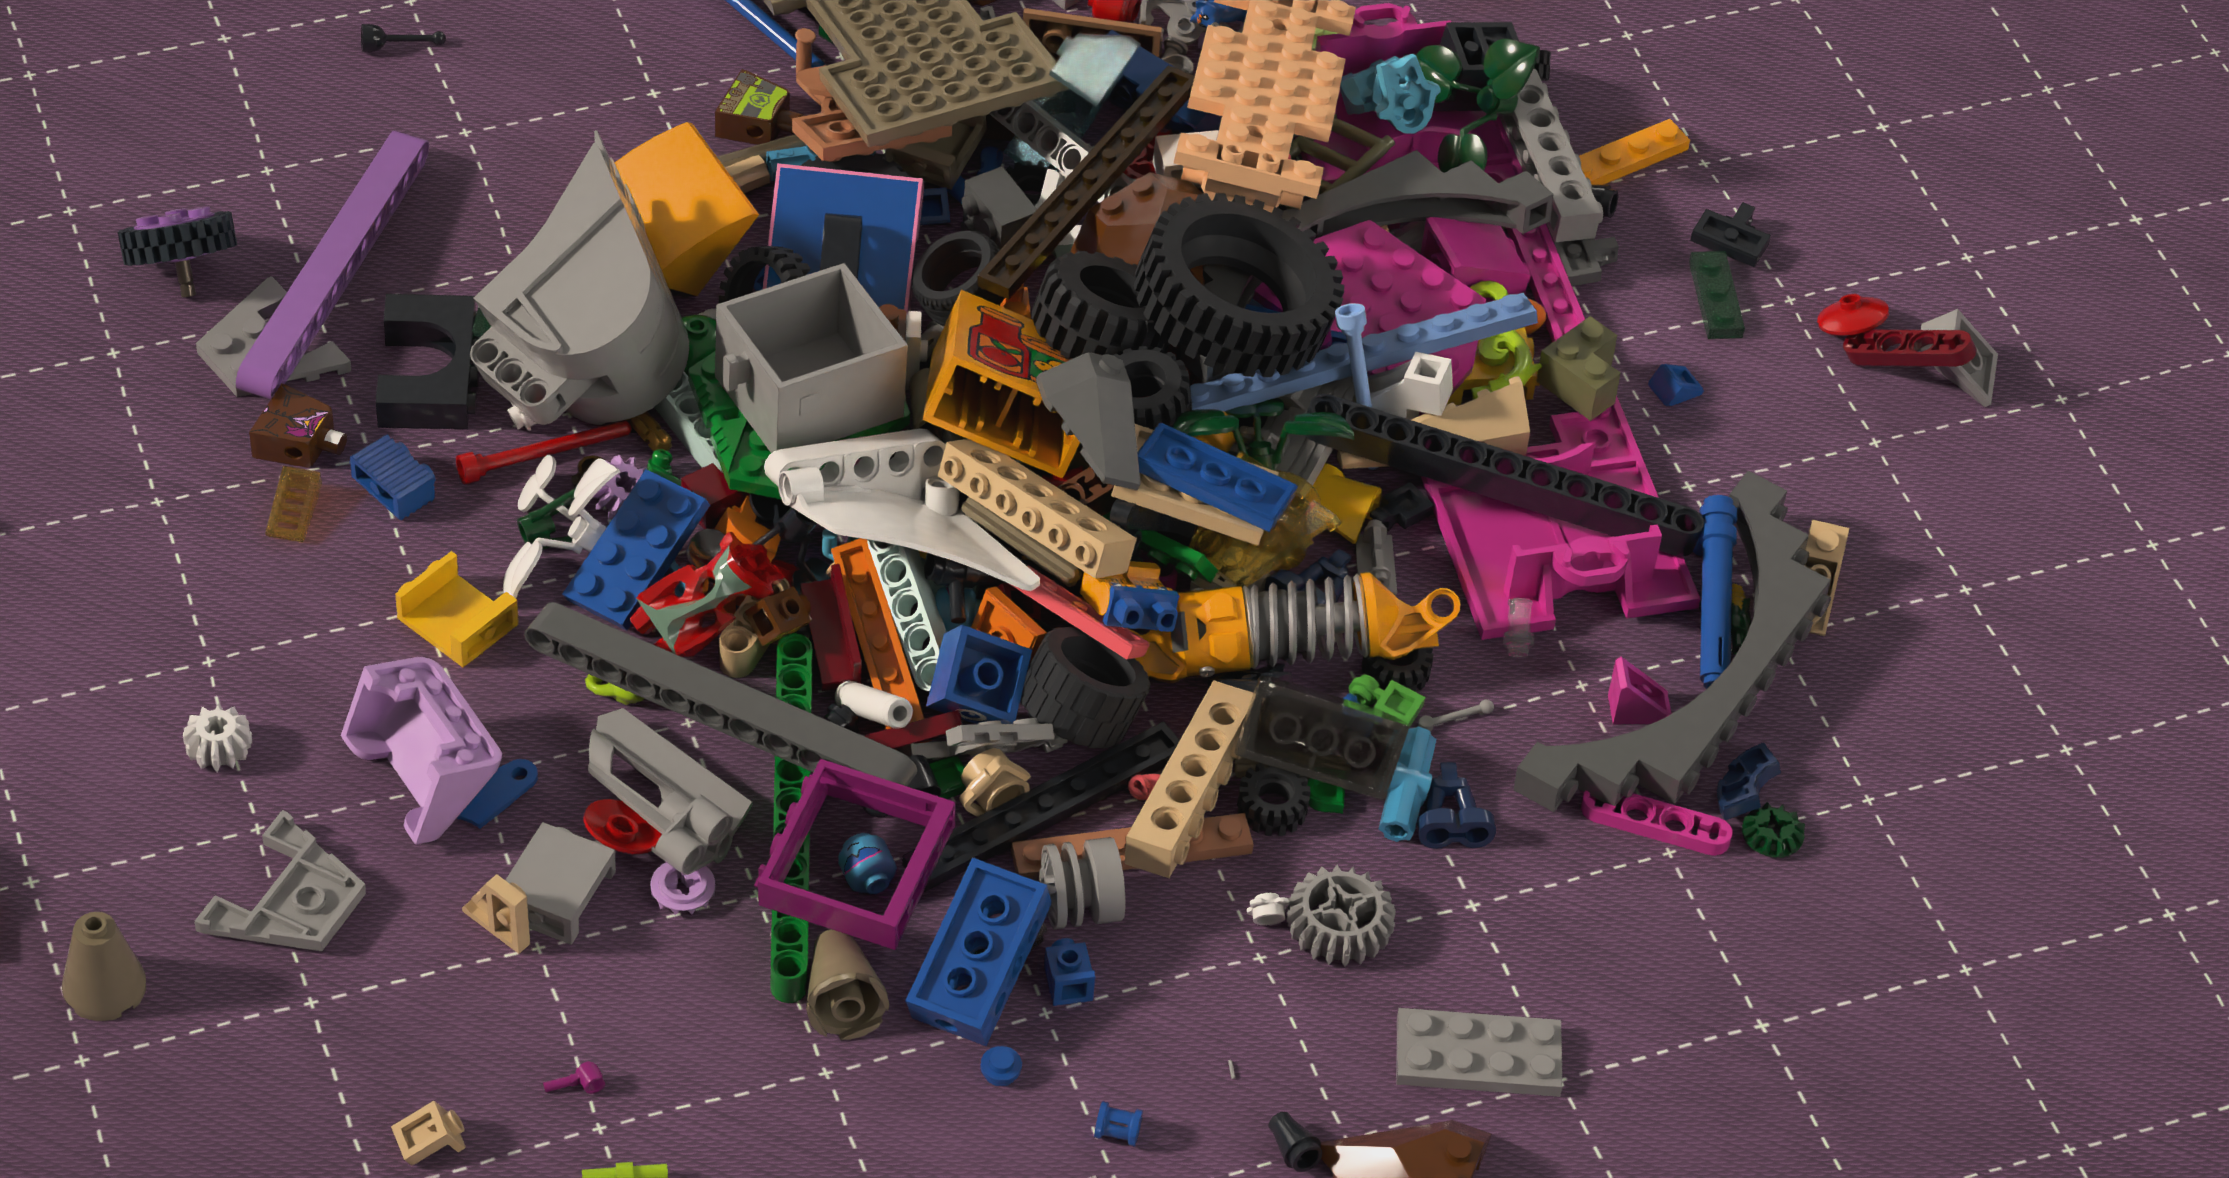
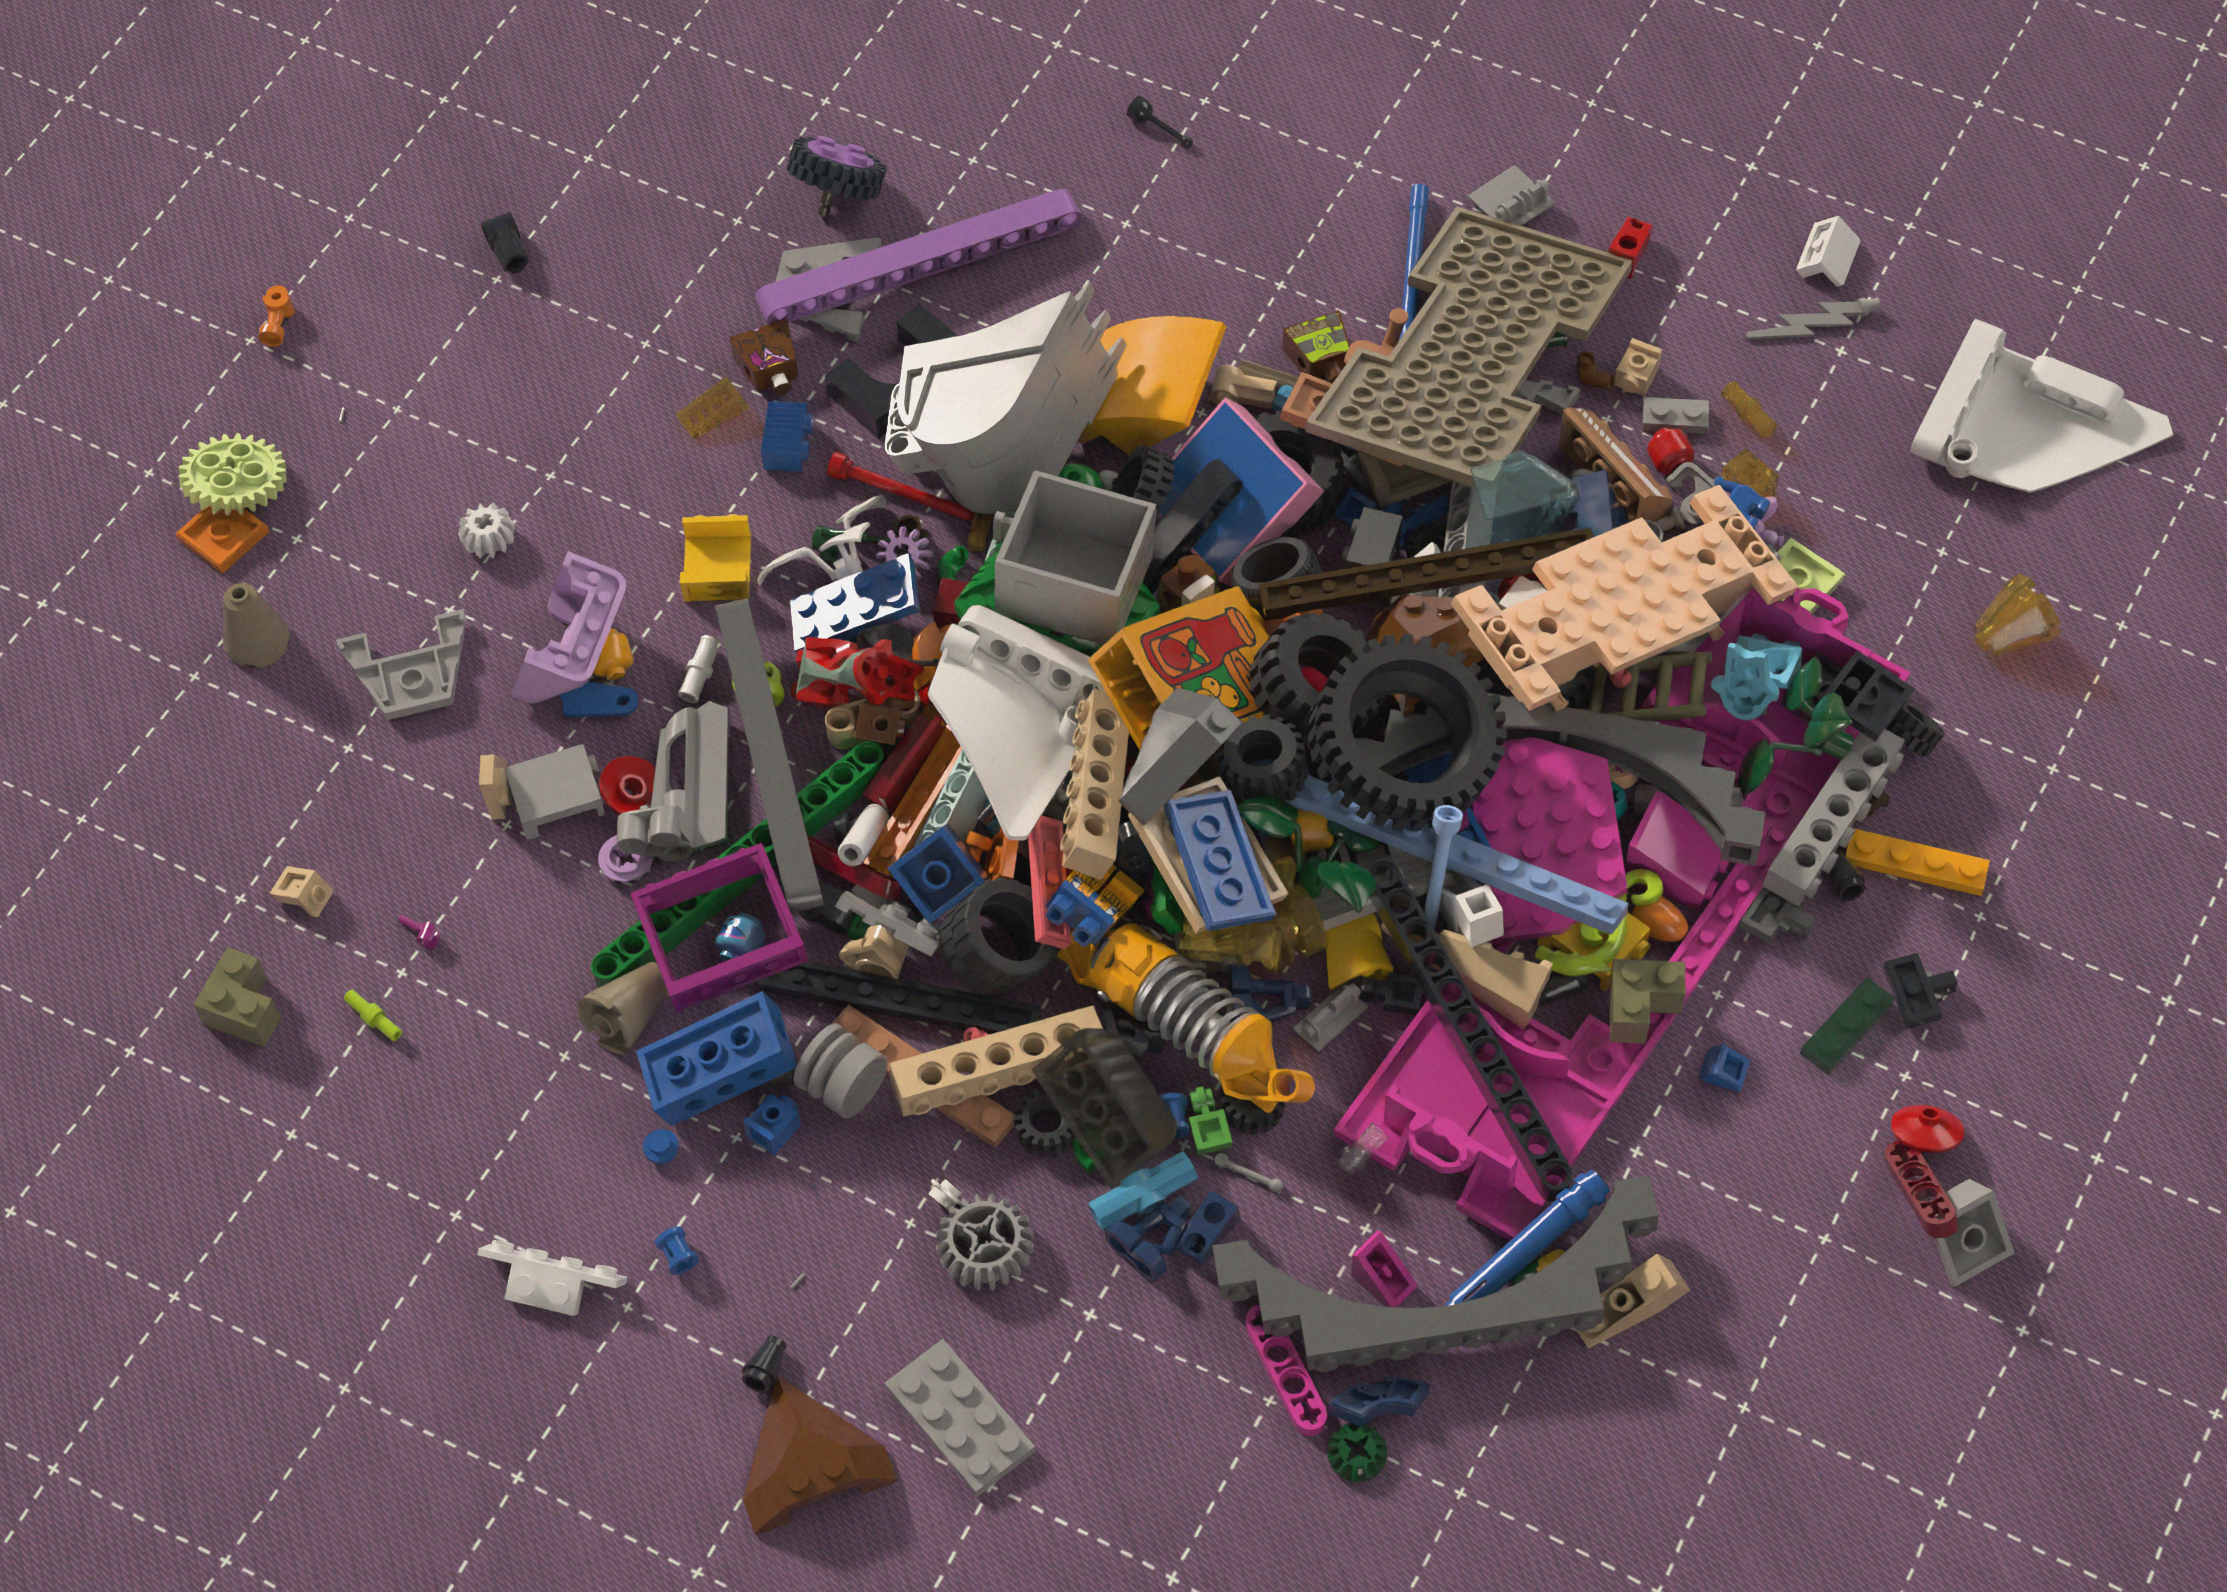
camera: 55 degrees right, 10 degrees up
none -> white pin [678,635,721,703]
none -> dark blue leg [1177,1190,1241,1266]

